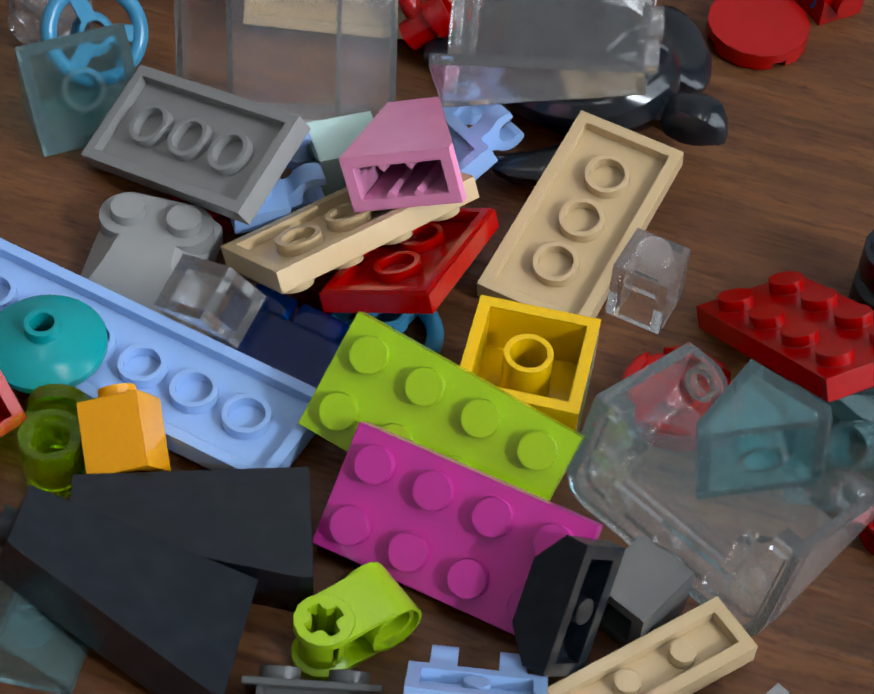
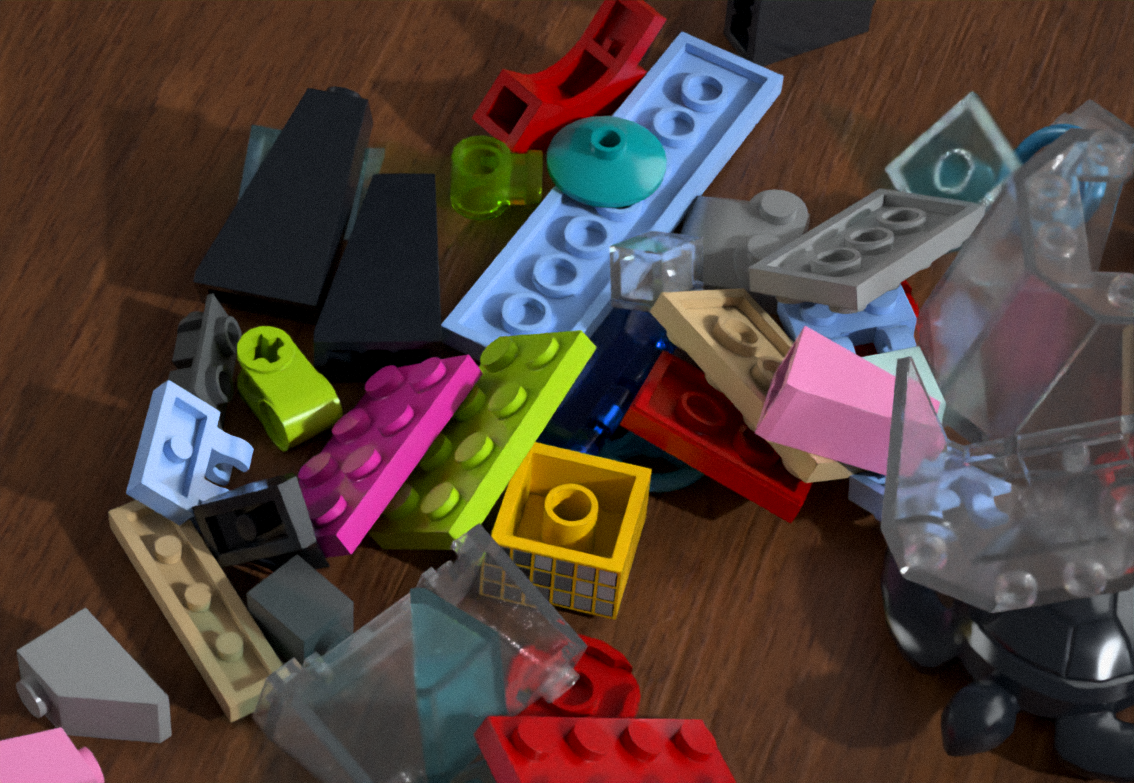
camera: 90 degrees right, 0 degrees up
light orange brick [76,383,171,474] -> none
tan plate [477,110,684,318] -> none
clear brick [605,228,692,335] -> none

